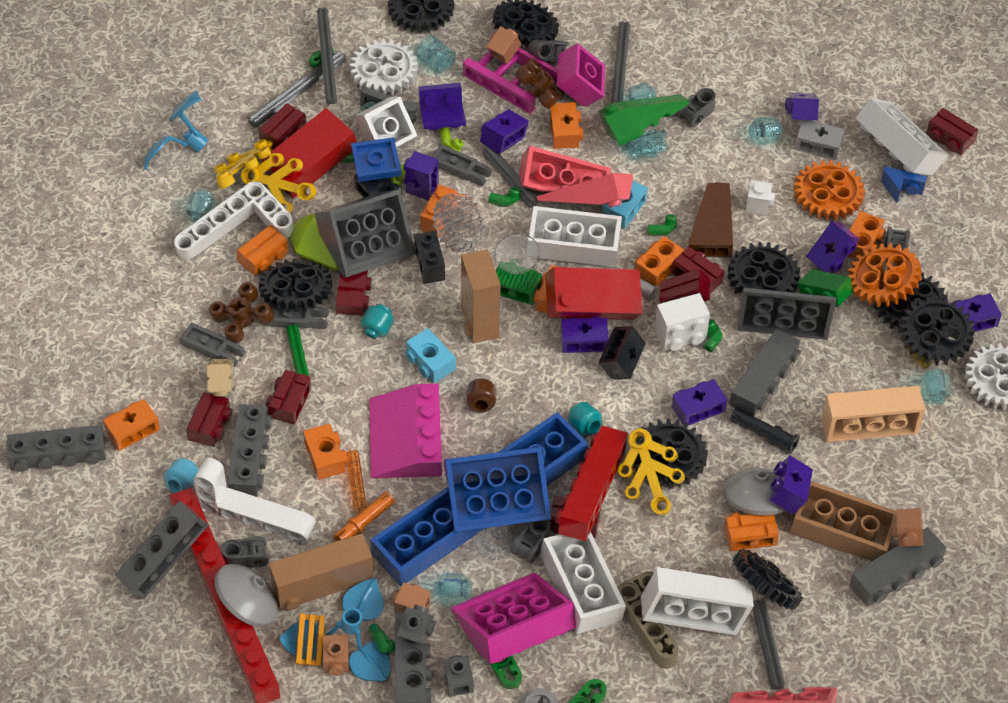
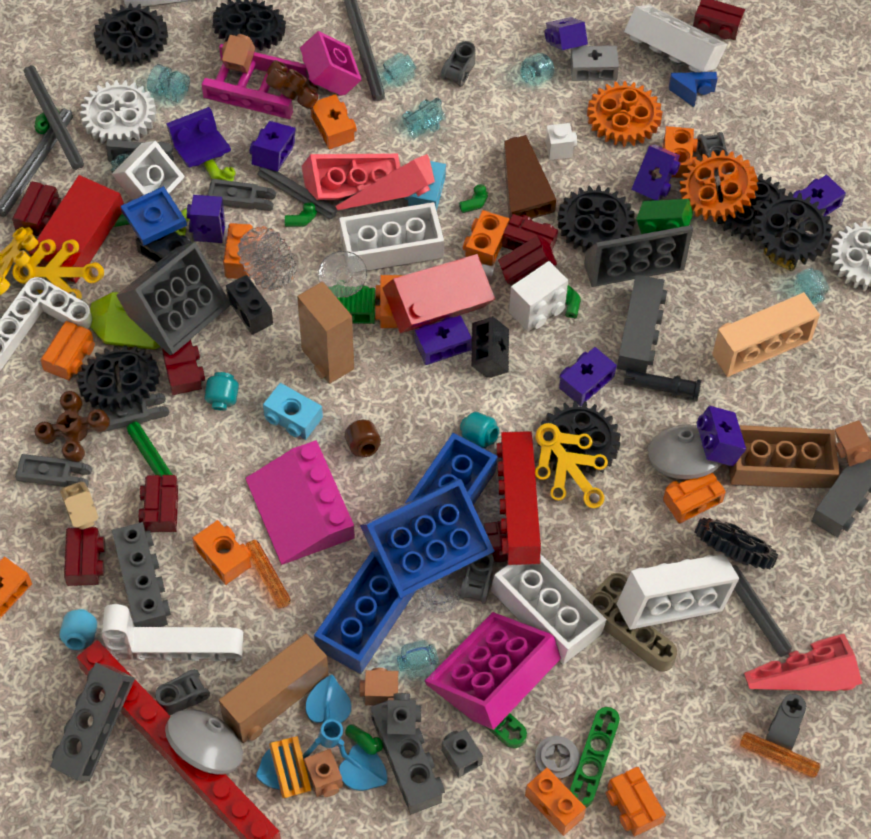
camera: 20 degrees left, 5 degrees up
orange pin [333,491,395,542] -> none
dark grey piece [528,40,569,62] -> none
green wedge [598,94,689,146] -> none

